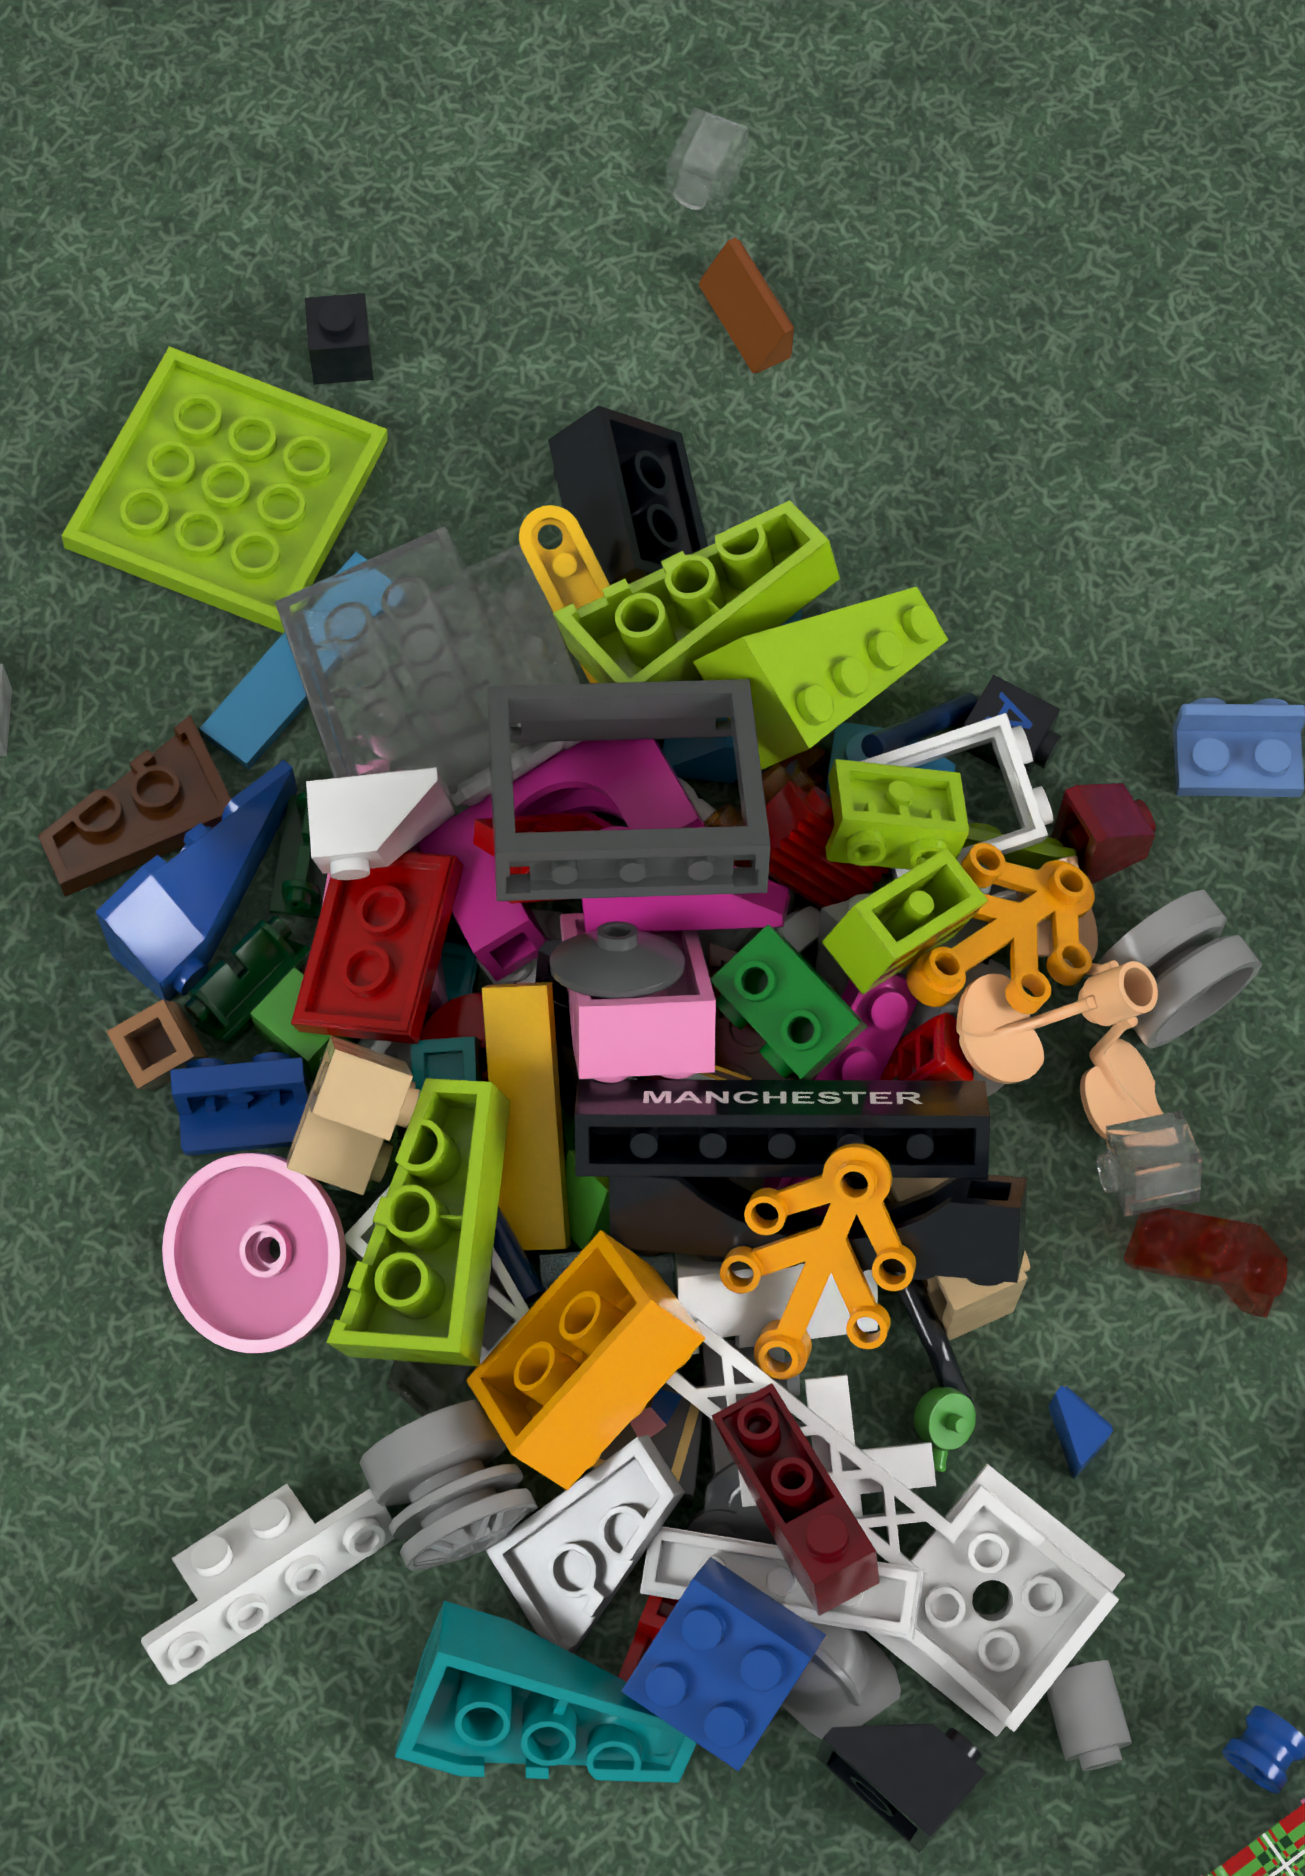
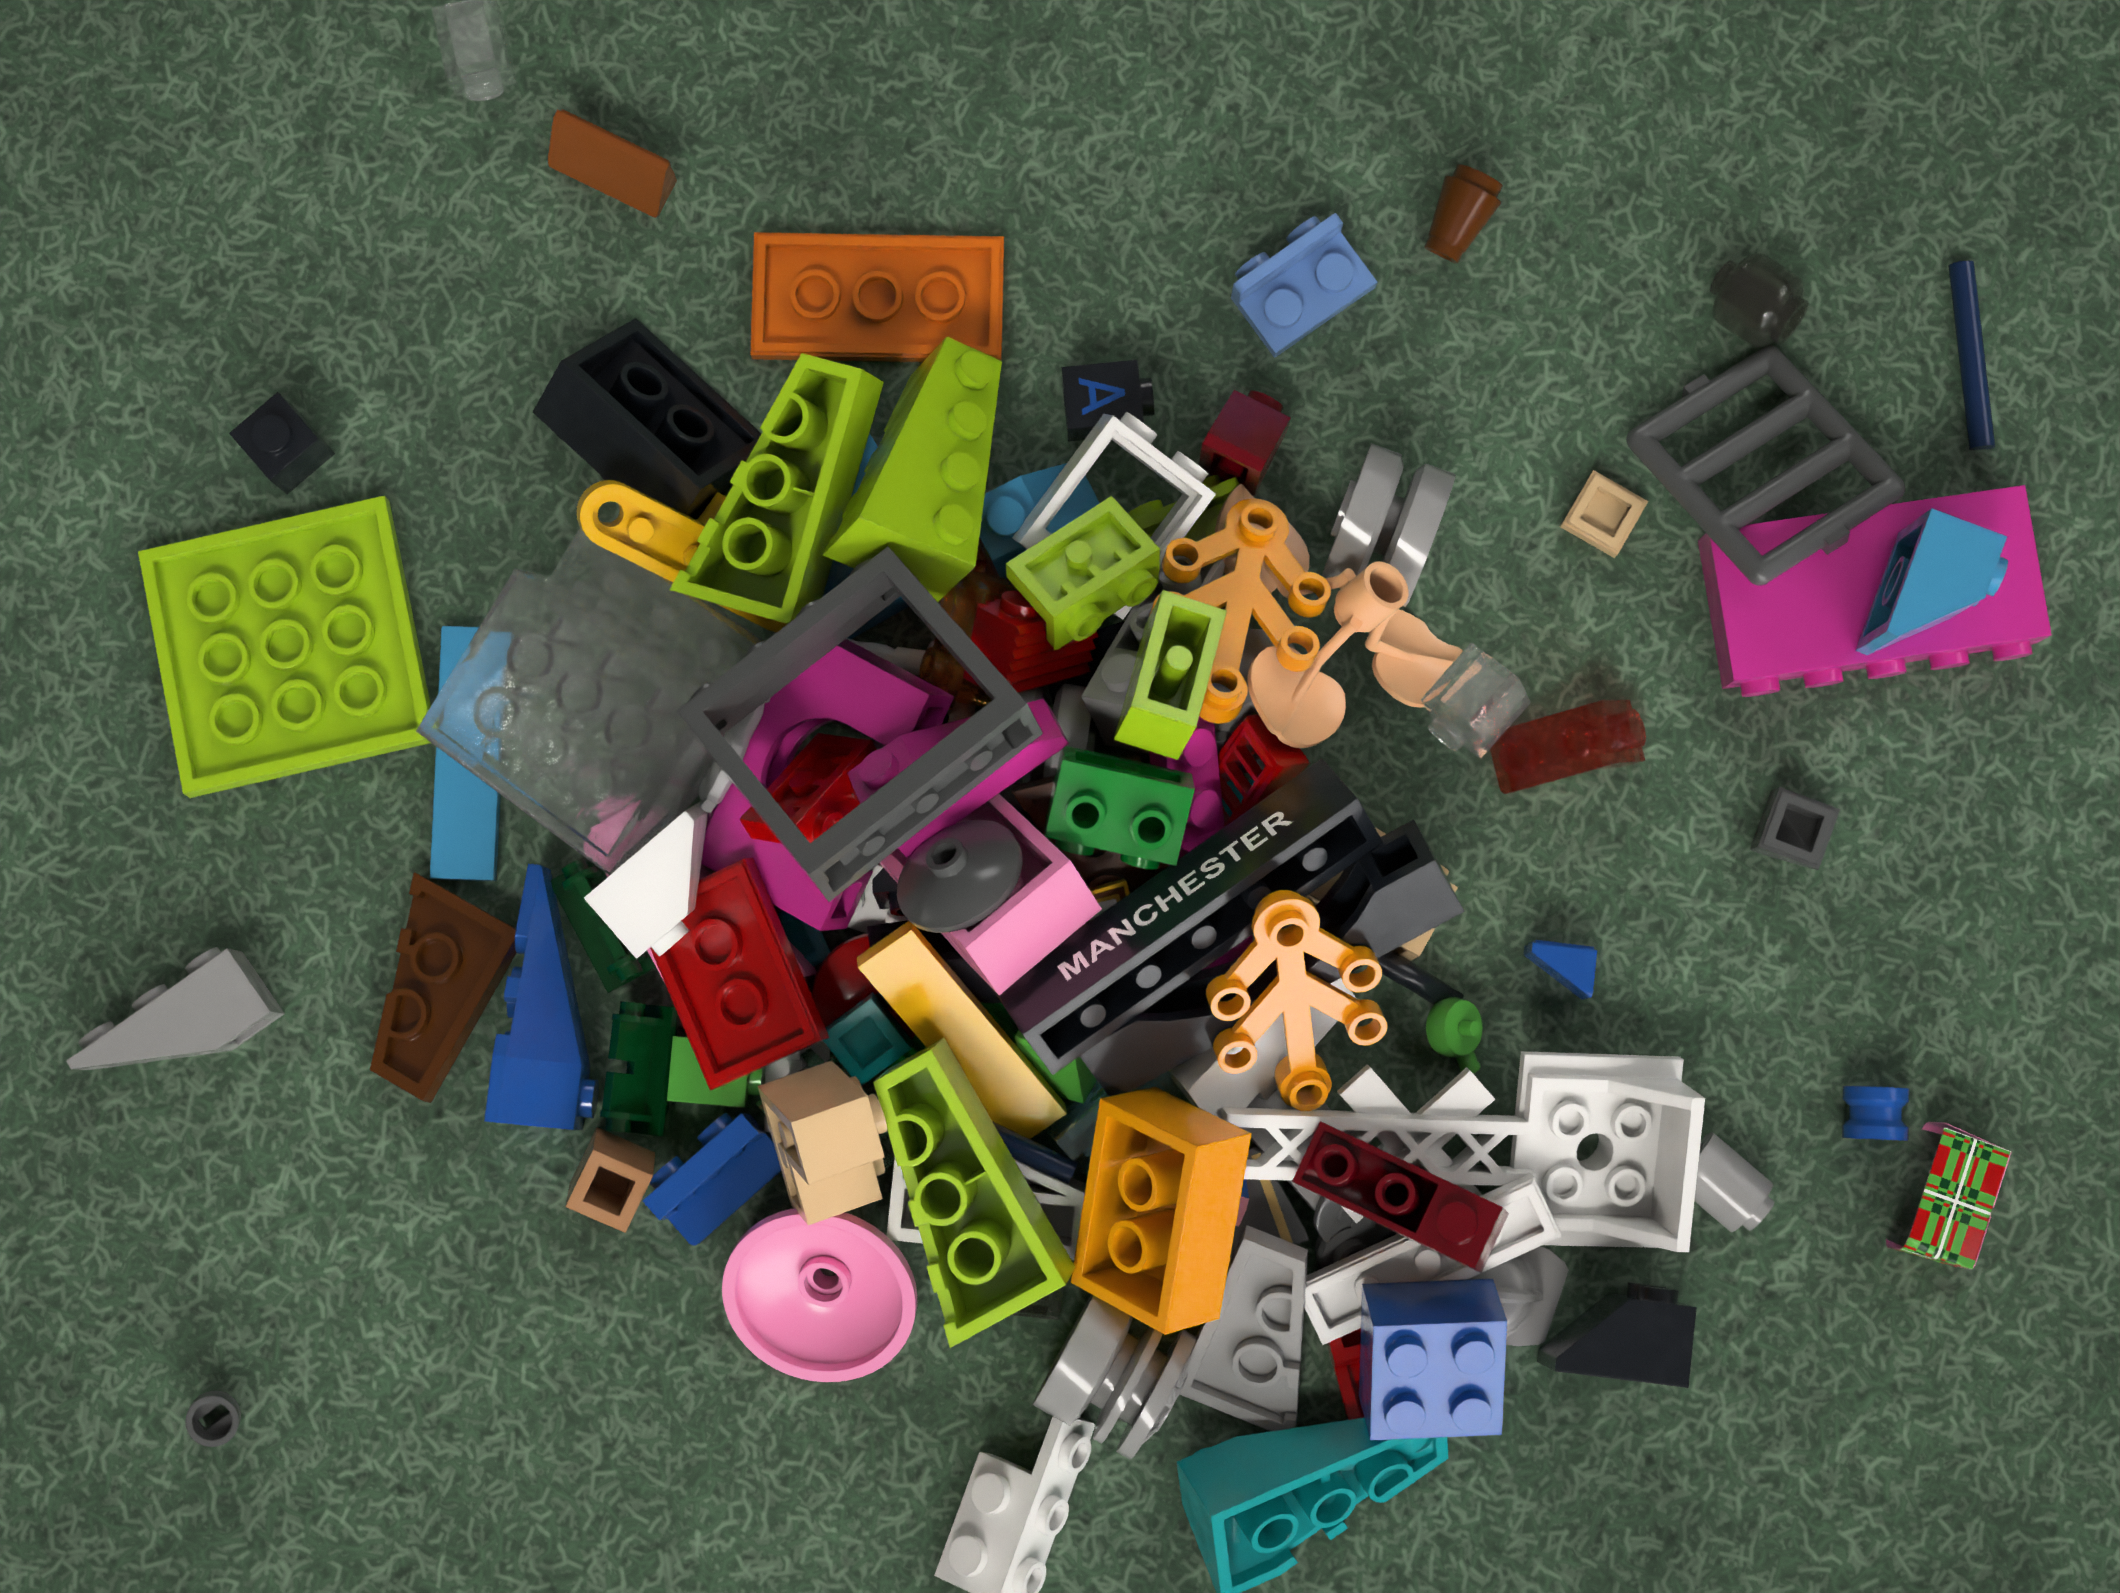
camera: 30 degrees left, 15 degrees up
dark blue bar [861,693,978,758] -> none
none -> orange tile [750,232,1004,362]

